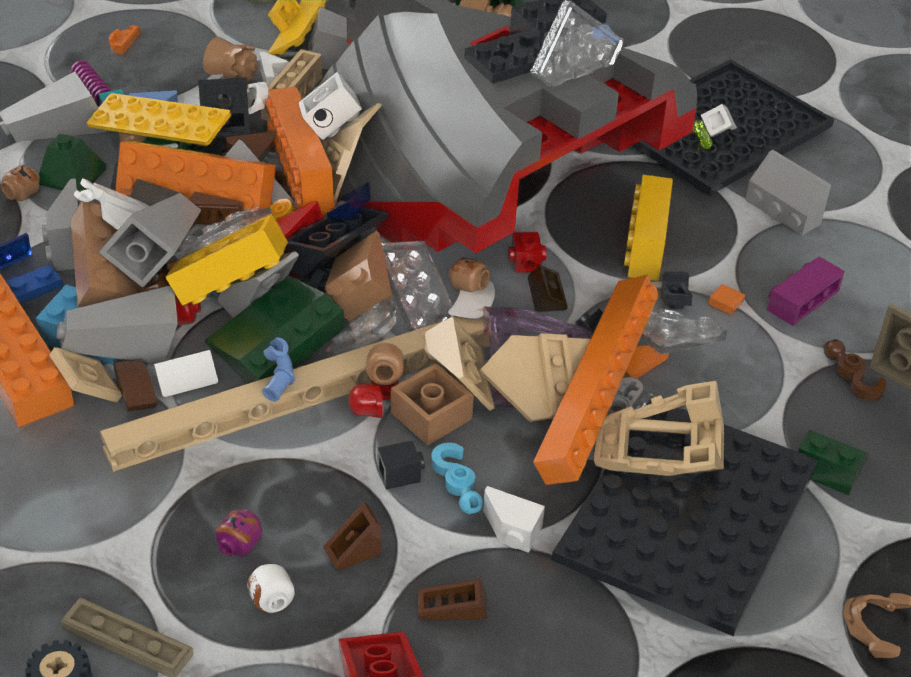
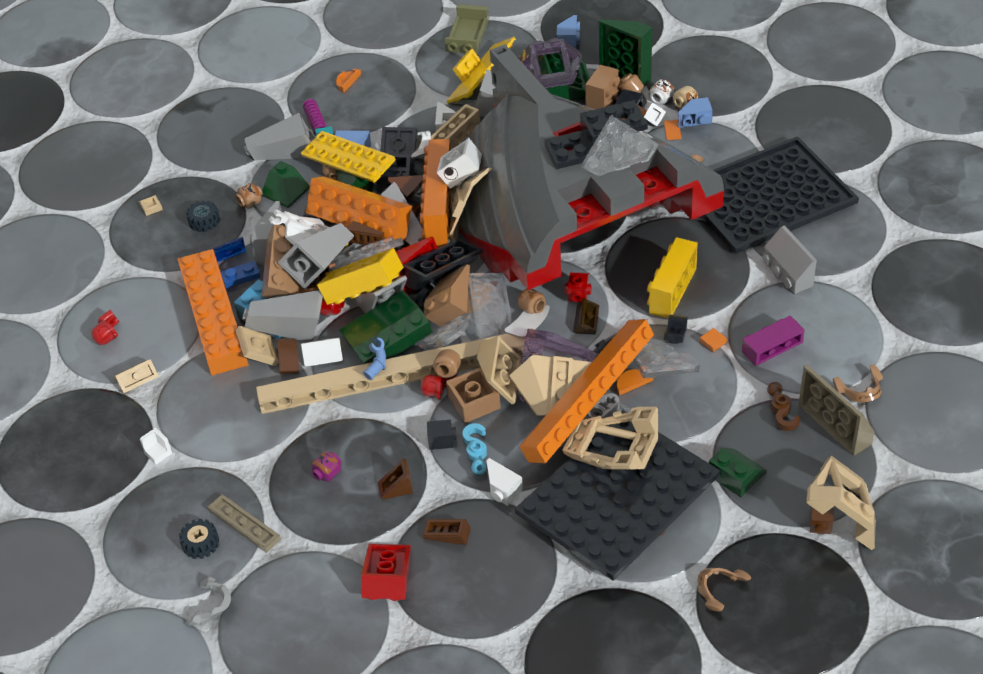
camera: 20 degrees right, 5 degrees up
dark brown slope [131,179,186,205] -> none
medium nougat hat [203,37,258,87] -> none
white head [247,564,295,613] -> none
yellow tile [268,199,295,220] -> none
clear blue slope [327,182,371,219] -> none
clear neon green piece [692,120,713,149] -> none
white panel [701,104,737,137] -> none

